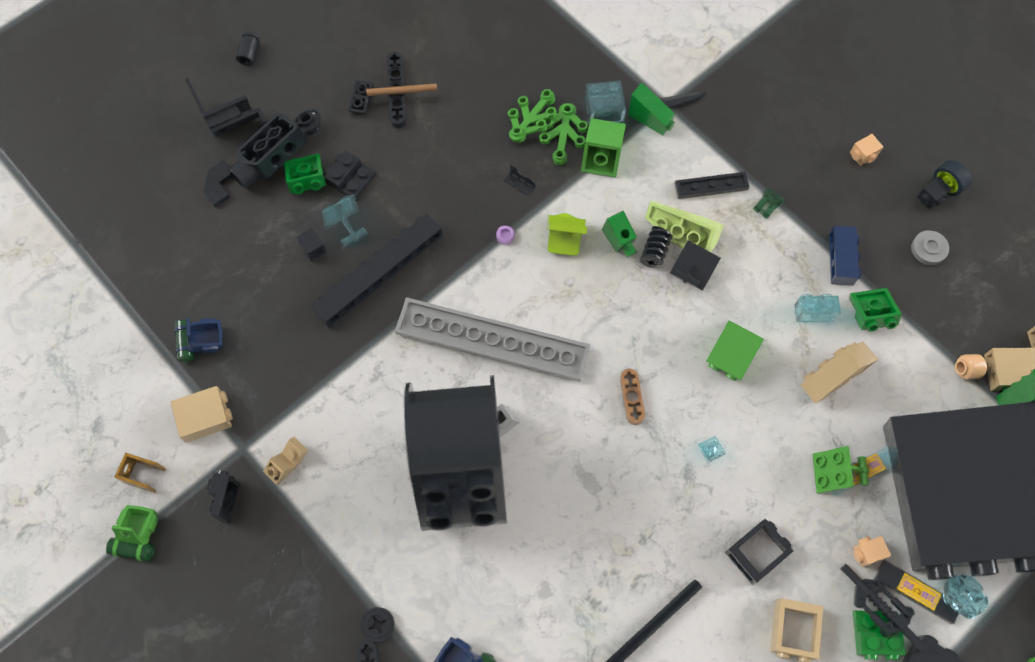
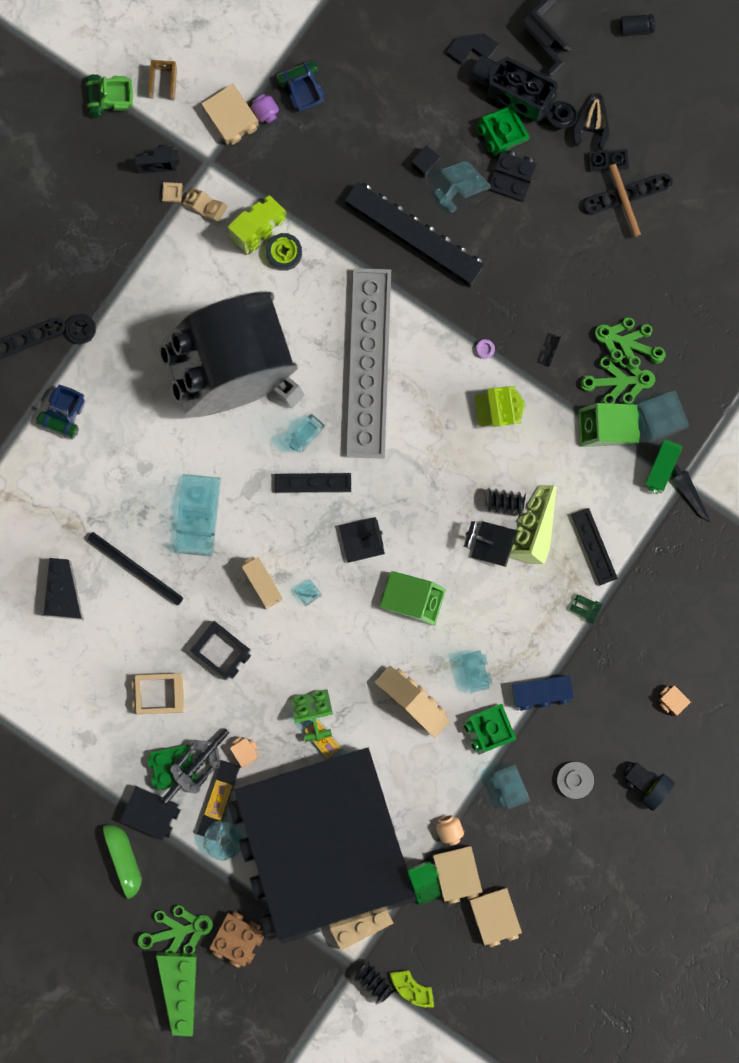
camera: 75 degrees right, 15 degrees up
green torso [601,210,637,258] -> none
medium nougat beam [620,368,645,425] -> none
none -> tan tile [162,182,183,203]
none -> clear light blue slope [174,474,221,557]
none -> lime brick [228,195,286,255]
none -> tan brick [242,556,283,609]
none -> medium lavender head [251,94,279,124]
none -> wheel [266,233,302,271]
none -> black tile [275,473,351,493]
none -> clear light blue brick [285,413,325,453]
none -> black plate [339,517,385,563]
none -> clear light blue brick [491,764,530,809]
none -> black animal [574,93,609,150]

